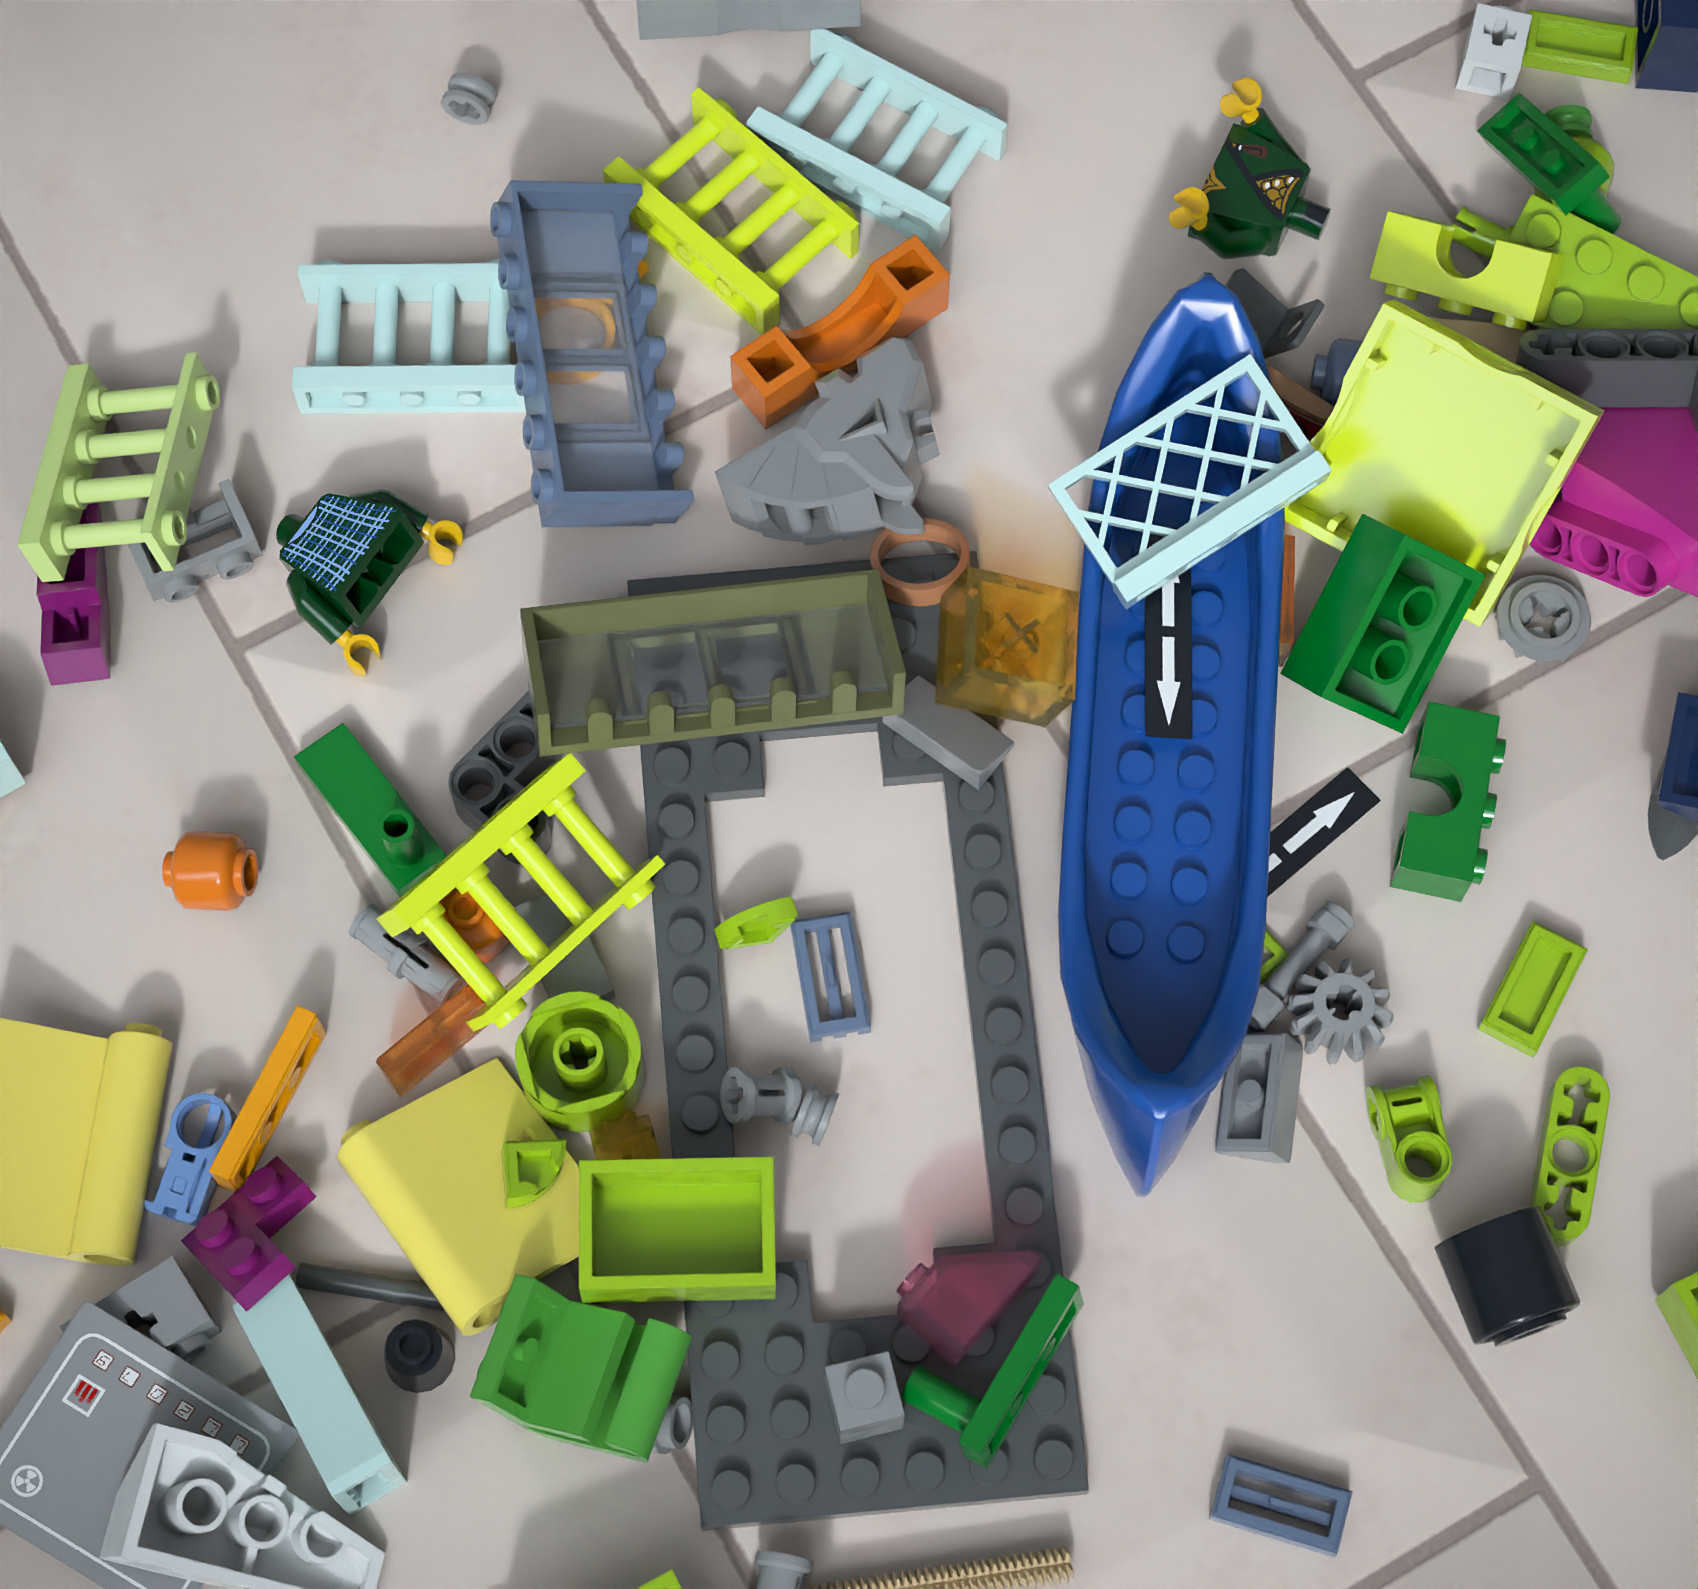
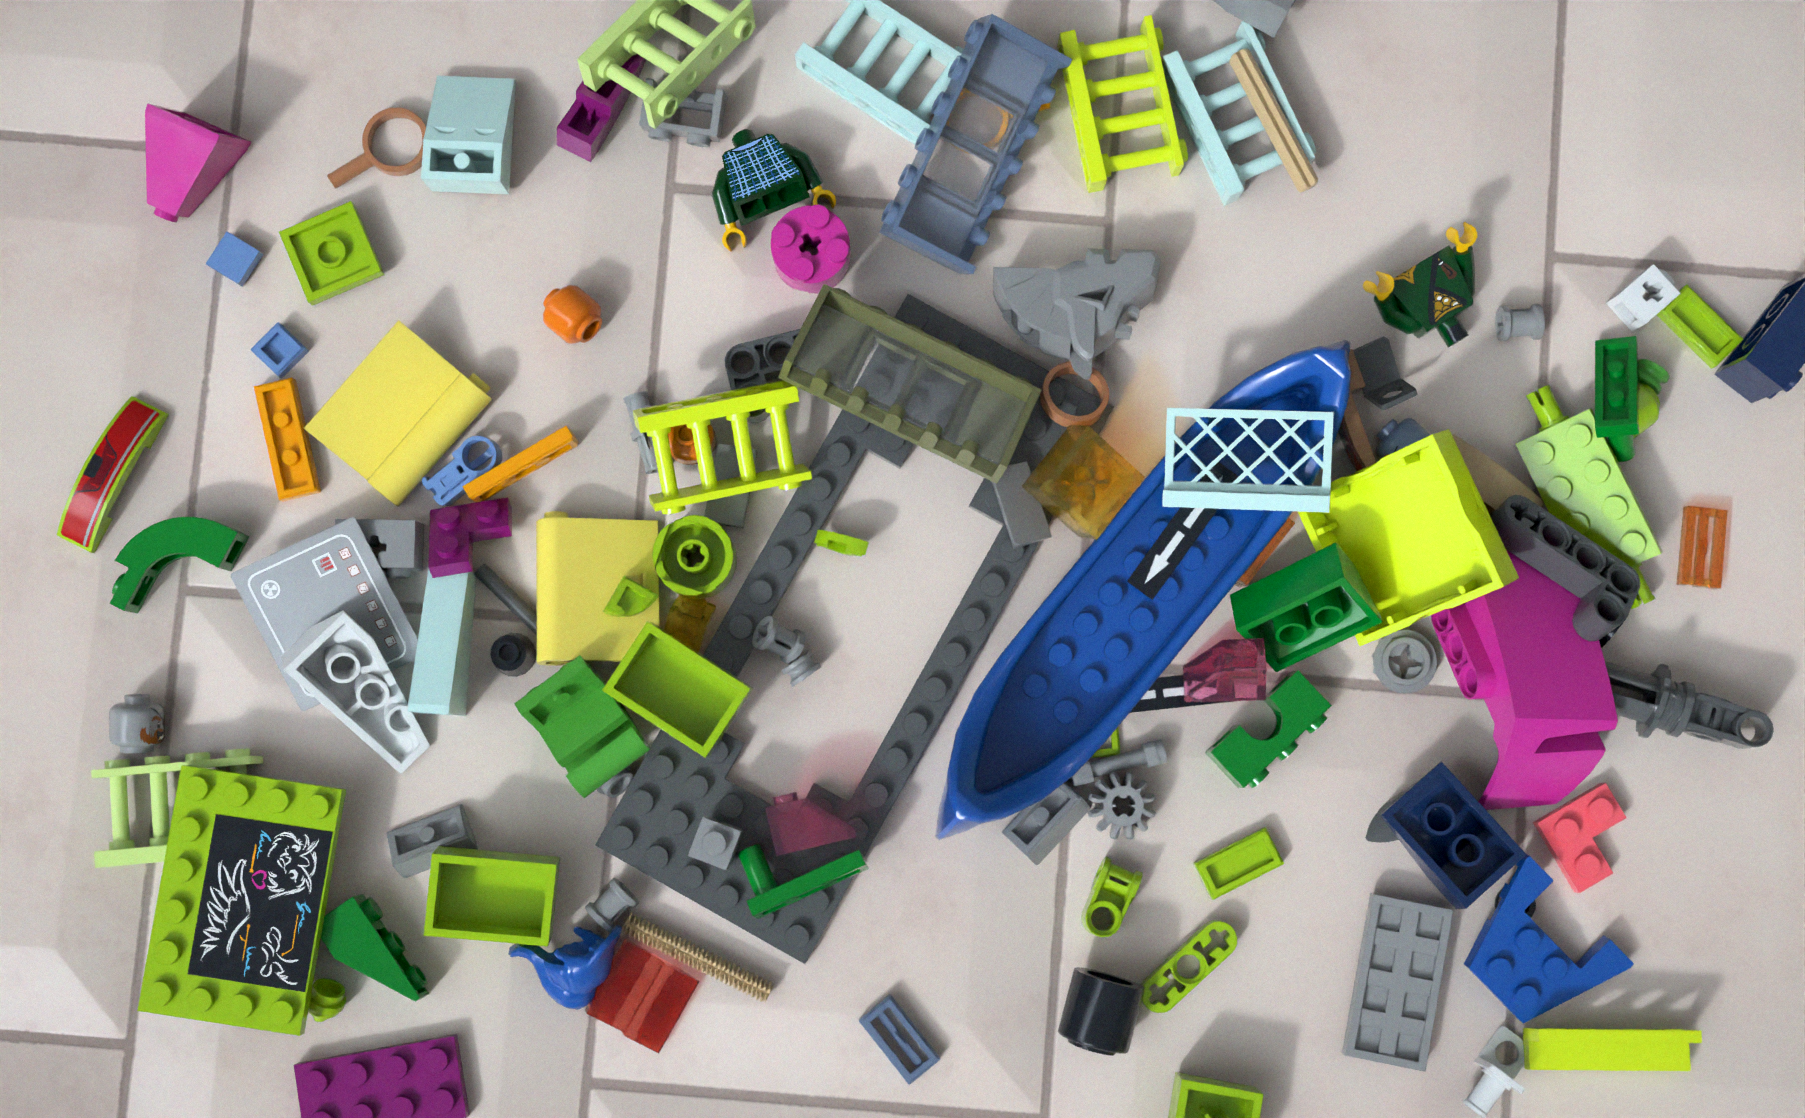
camera: 35 degrees right, 15 degrees up
green piece [294,723,447,897] -> none
clear orange tile [376,984,487,1098] -> none
orange arch [730,234,950,429] -> none
sand blue tile [790,912,871,1043] -> none
neon yellow arch [1369,211,1564,330] -> none
none -> dark pink brick [771,205,851,294]
none -> clear pink slope [1183,638,1267,702]
none -> tan axle [1229,48,1318,192]
none -> light grey bush [1495,304,1545,341]

